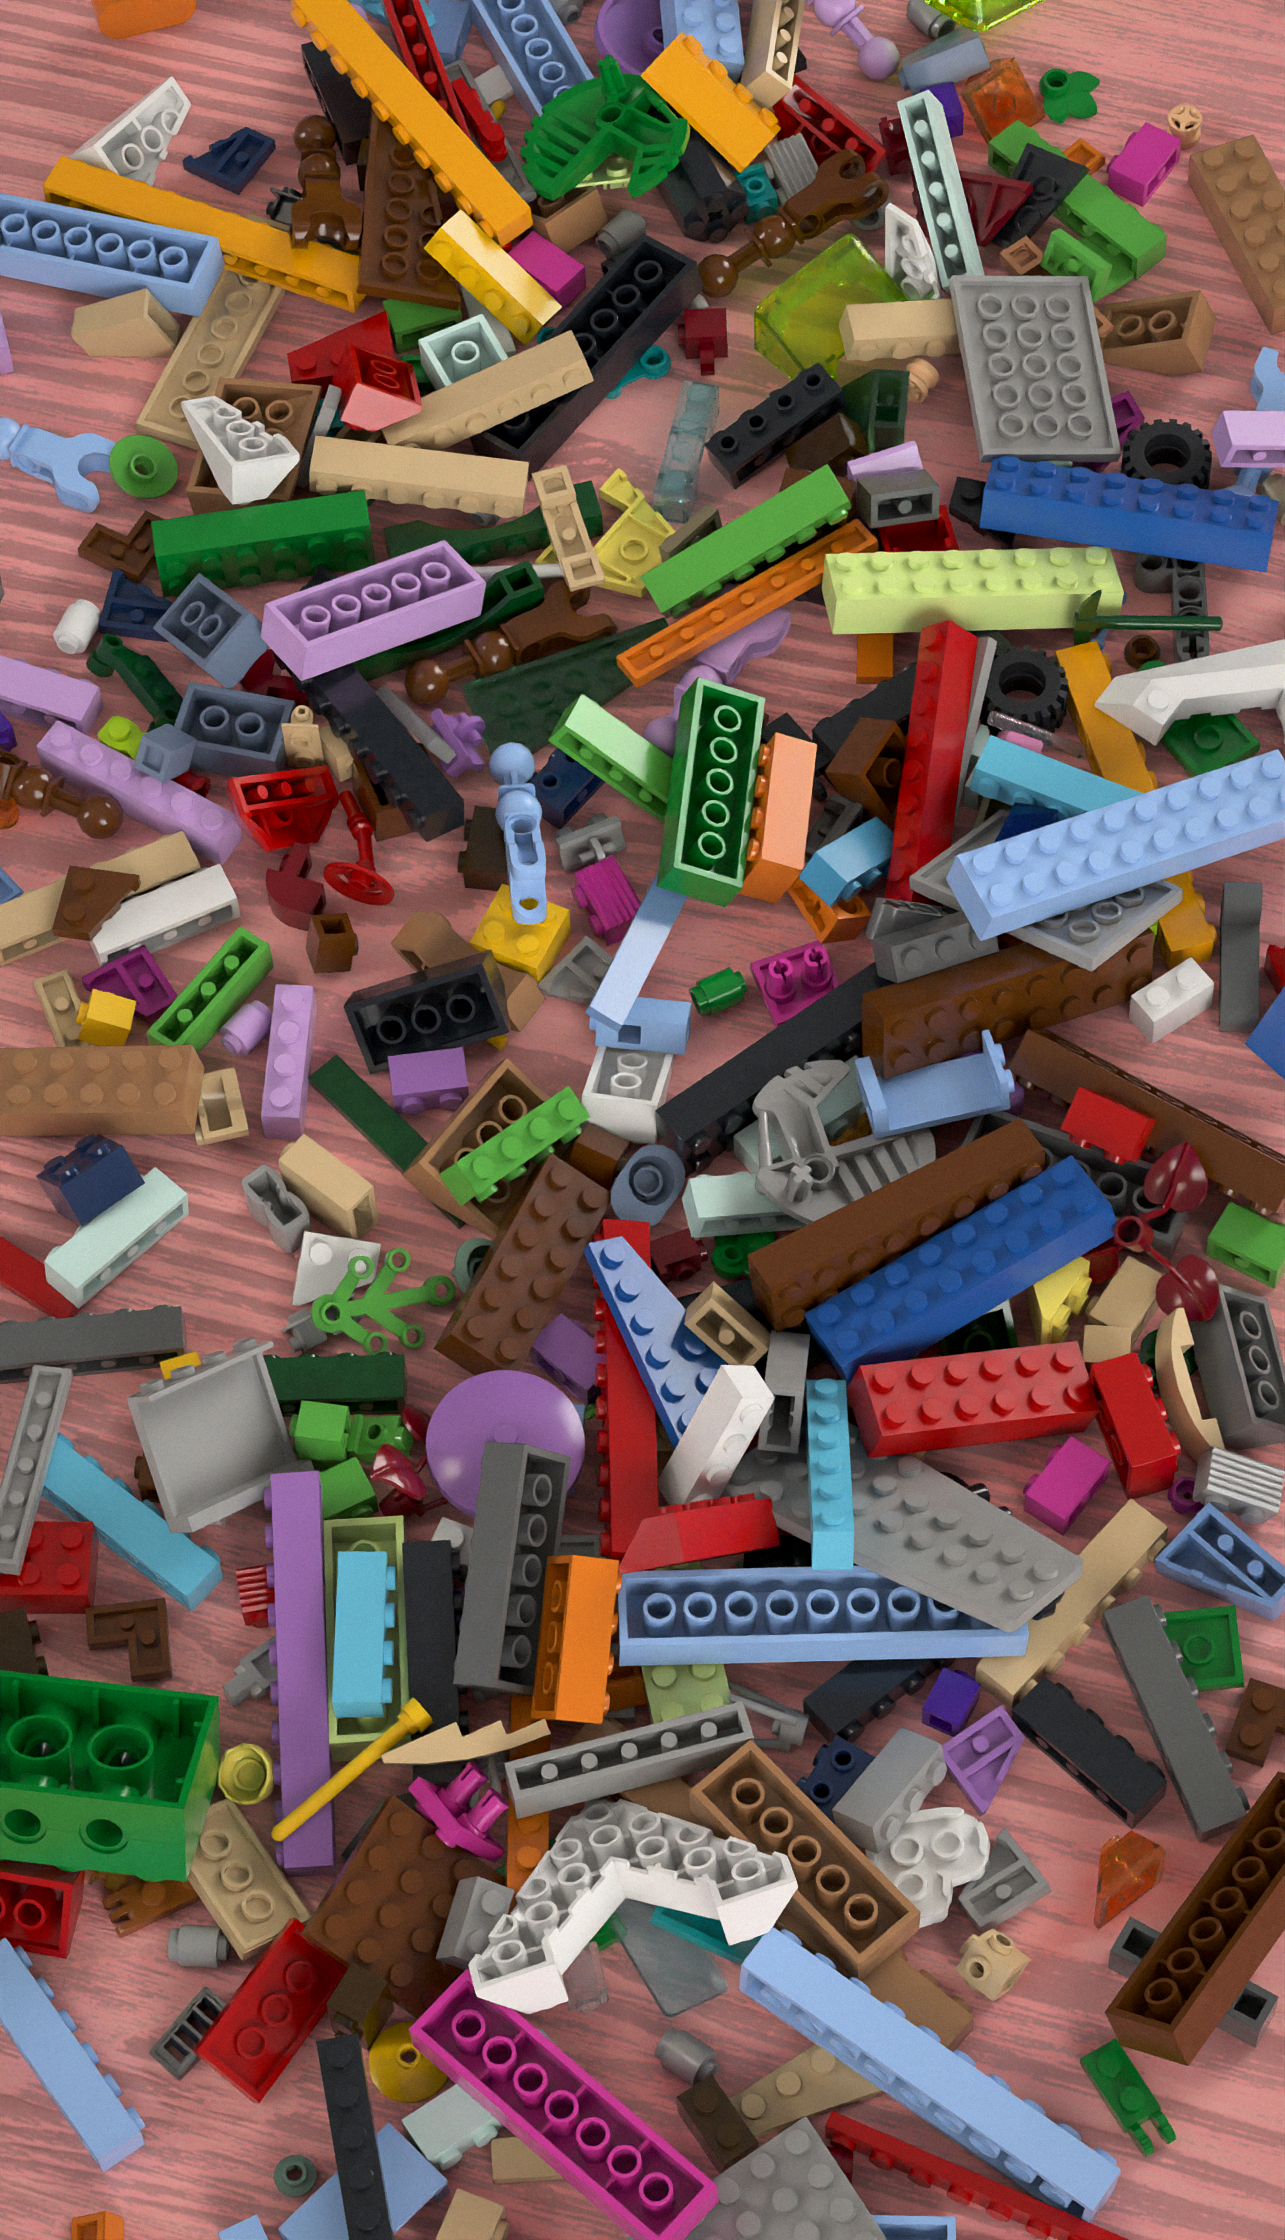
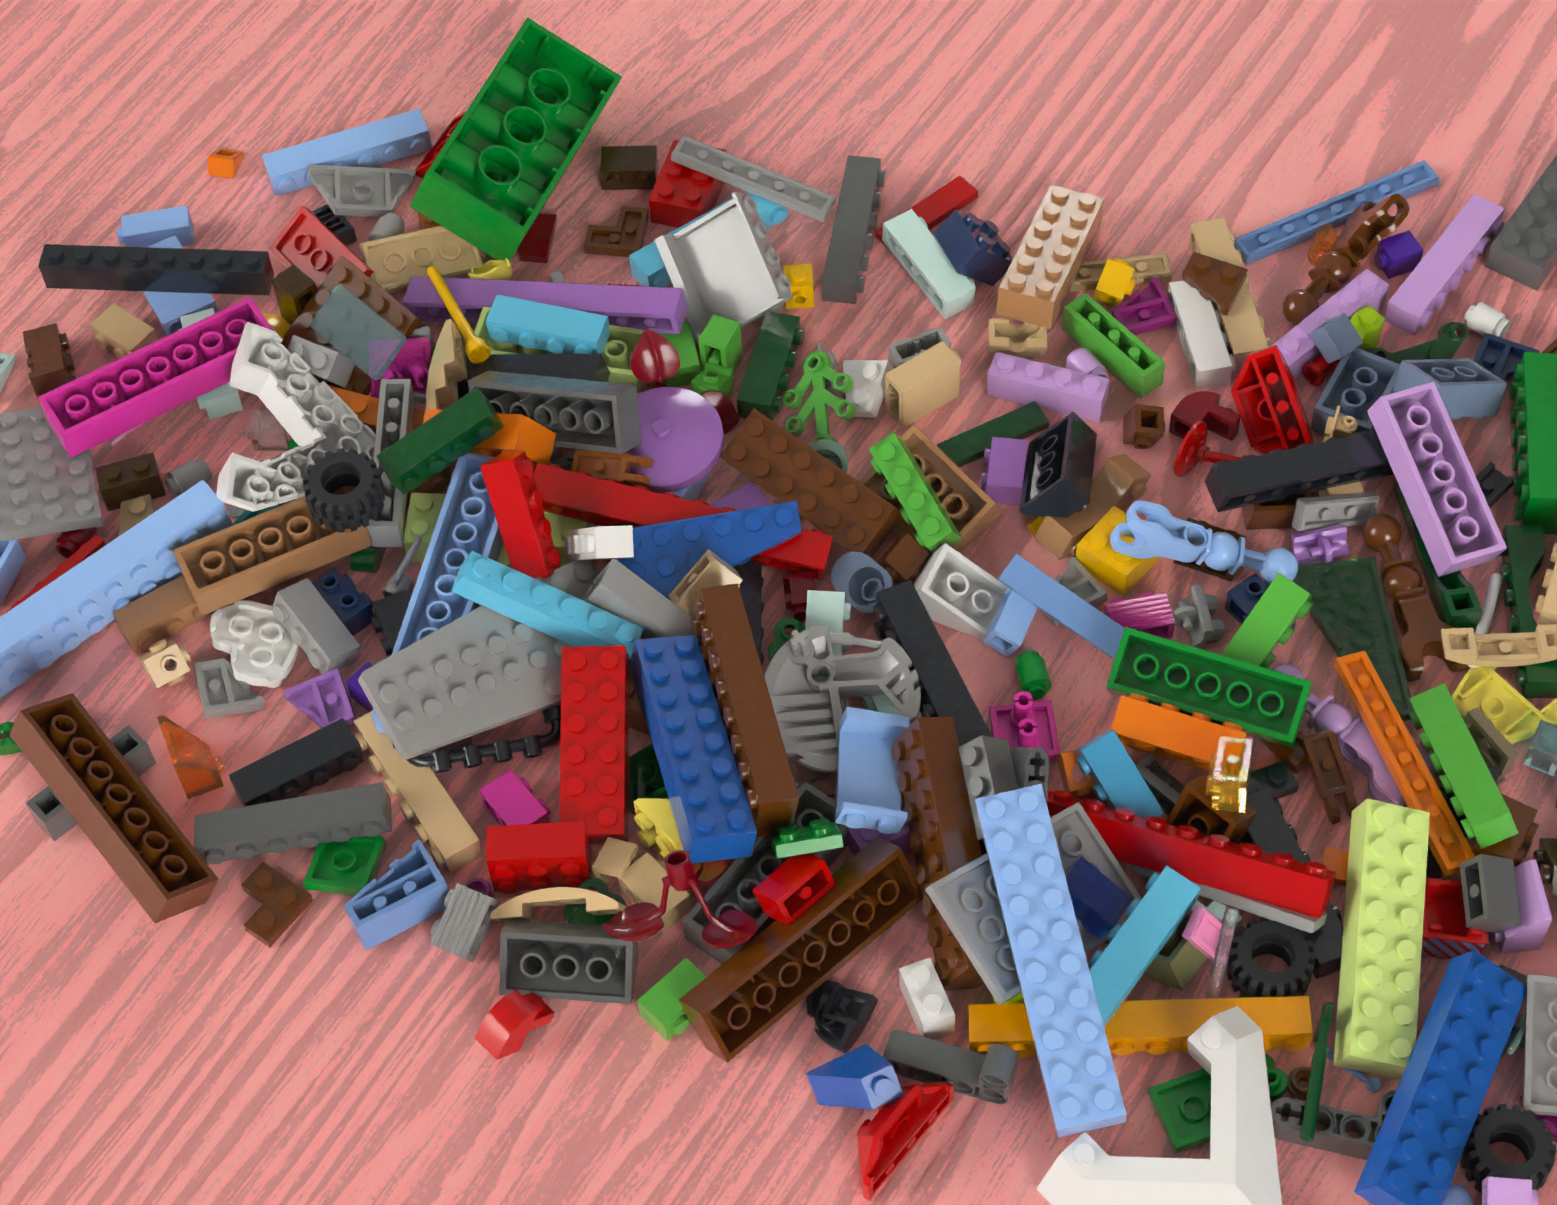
camera: 105 degrees right, 5 degrees down
none -> black tyre [303,448,385,533]
none -> light grey wing [308,164,416,217]
none -> clear light blue piece [311,285,406,380]
none -> dark green brick [376,387,504,494]
none -> dark orange hinge [571,449,654,486]
none -> green plate [770,819,843,859]
none -> black brick [806,980,878,1054]
none -> clear yellow brick [1206,736,1253,813]
none -> reddish brown hinge [1300,729,1358,824]

